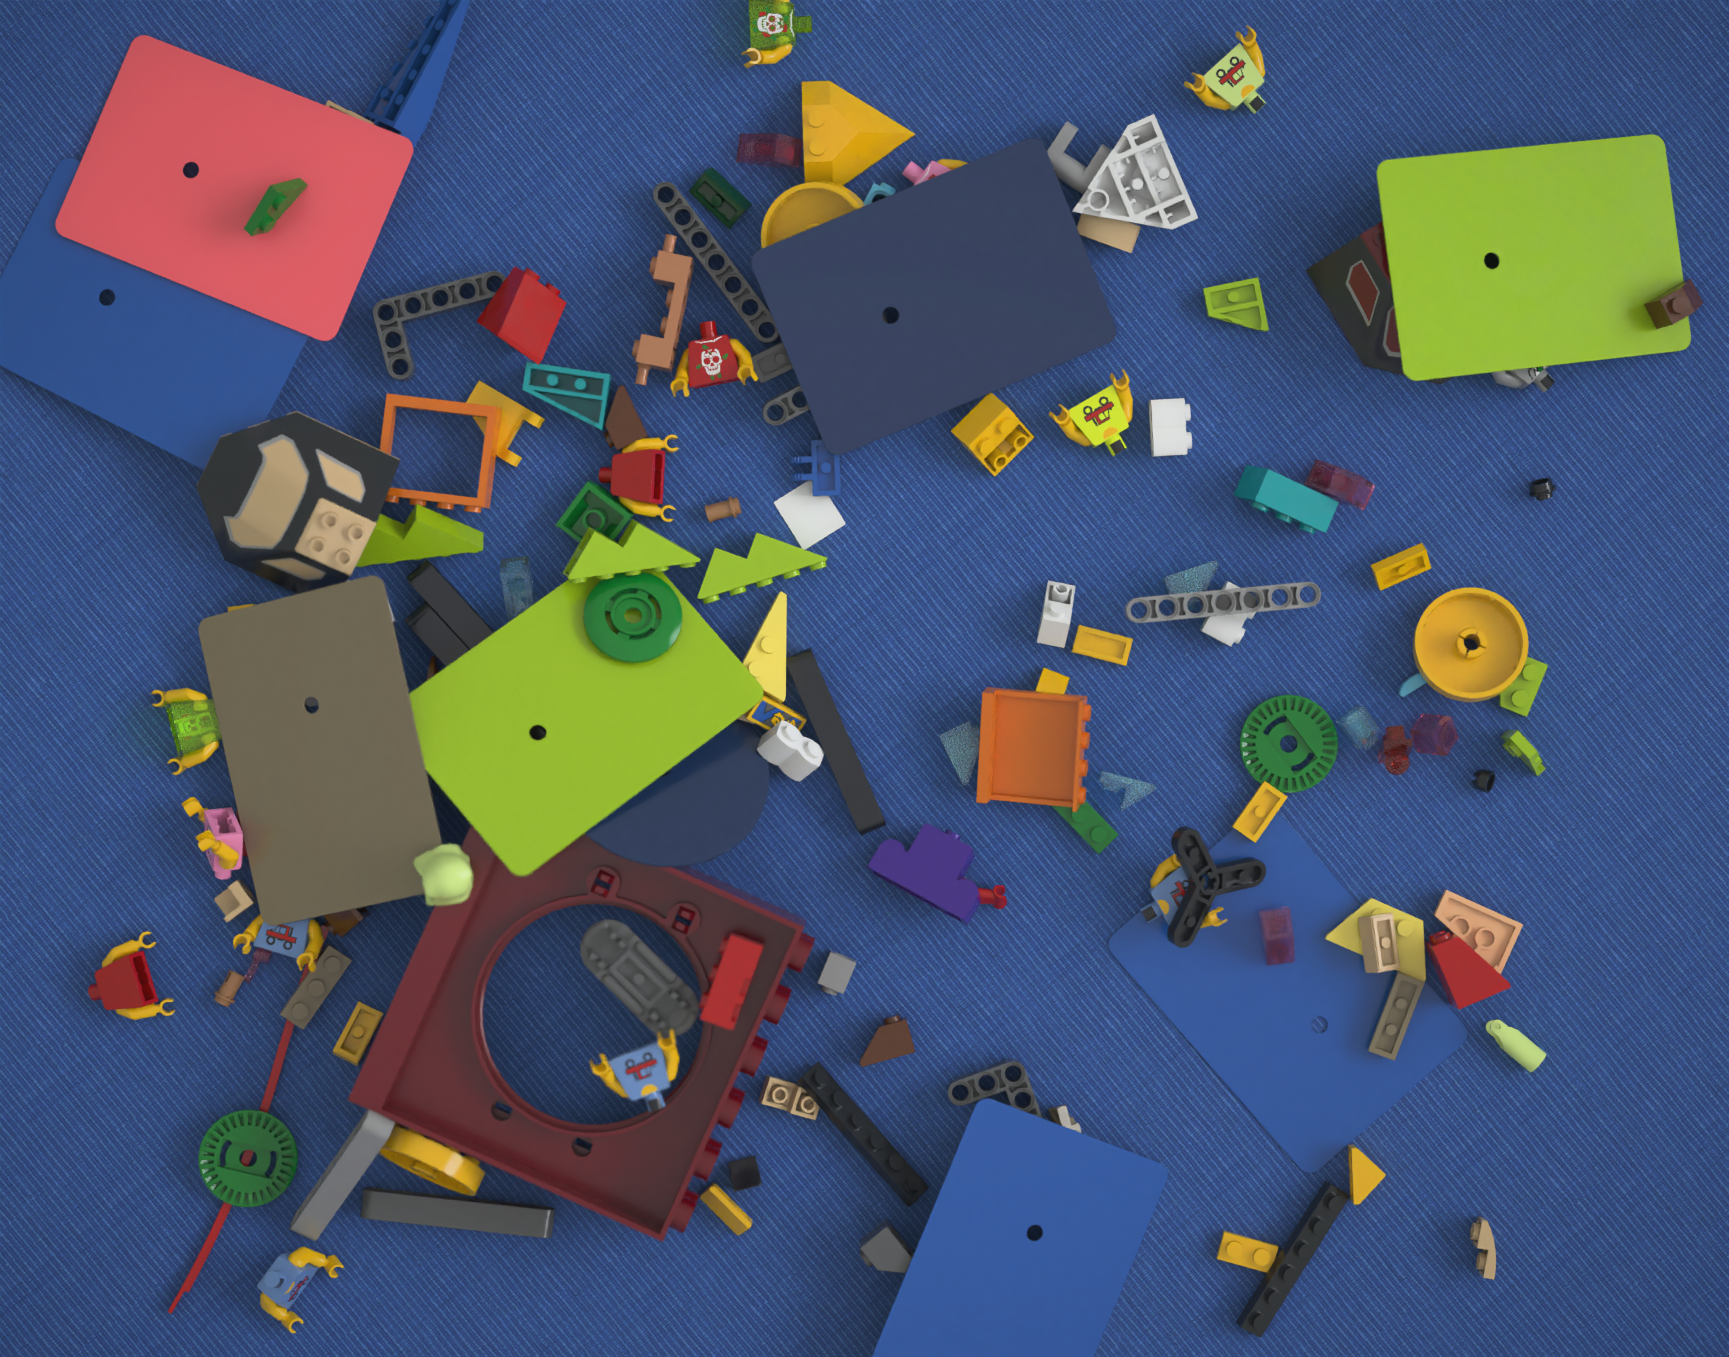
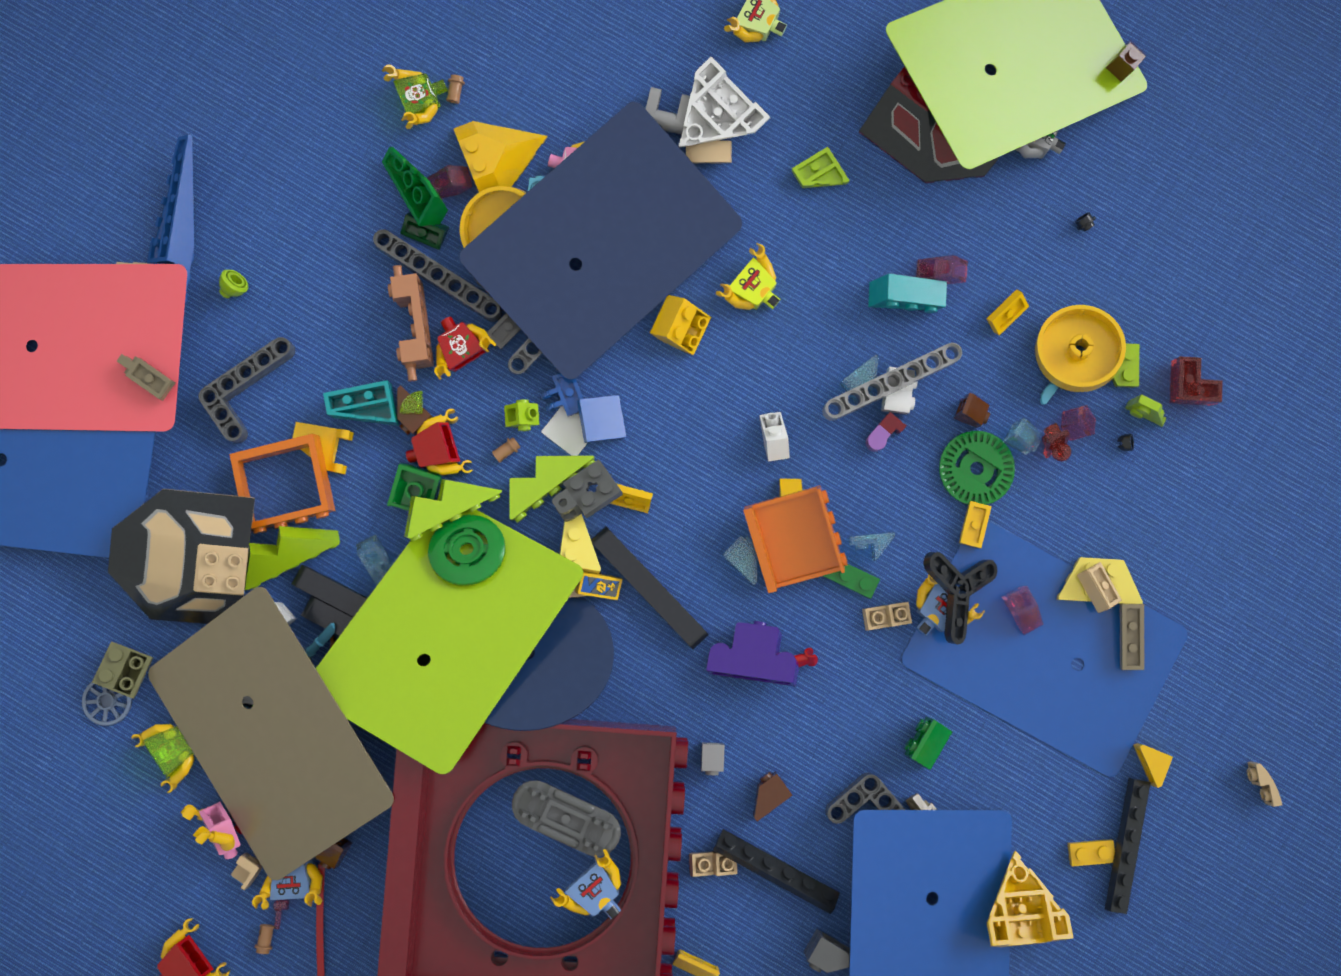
camera: 25 degrees left, 5 degrees down
green wing [244,178,307,236] -> none
dark tan plate [280,944,352,1030] -> none
yellow slope [333,1001,383,1066] -> none
yellowish green piece [413,844,474,906] -> none
red slope [476,266,567,365] -> none
red wedge [698,933,764,1031] -> none
black slope [728,1155,762,1192] -> none
white brick [757,720,824,782] -> none
yellow tile [1071,625,1133,666] -> none
white brick [1149,398,1192,457] -> none
red slope [1424,930,1511,1009] -> none
light nougat wing [1433,889,1523,974] -> none
yellowish green piece [1486,1020,1546,1073] -> none
none -> sand blue wheel [82,682,132,726]
none -> olive slope [92,641,153,699]
none -> dark tan hinge [117,354,176,401]
none -> lime brick [219,269,249,298]
none -> medium azure piece [305,623,335,657]
none -> green wedge [382,147,448,226]
none -> clear neon green tile [400,391,423,414]
none -> medium nougat pin [446,75,465,104]
none -> lime brick [504,399,539,431]
none -> dark grey plate [552,459,623,522]
none -> tile [577,395,626,443]
none -> yellow plate [610,484,653,513]
none -> tan slope [862,602,912,631]
none -> leg [866,412,906,452]
none -> green slope [904,717,952,770]
none -> reddish brown slope [954,393,990,428]
none -> yellow wedge [987,851,1073,947]
none -> clear red brick [1170,356,1223,406]

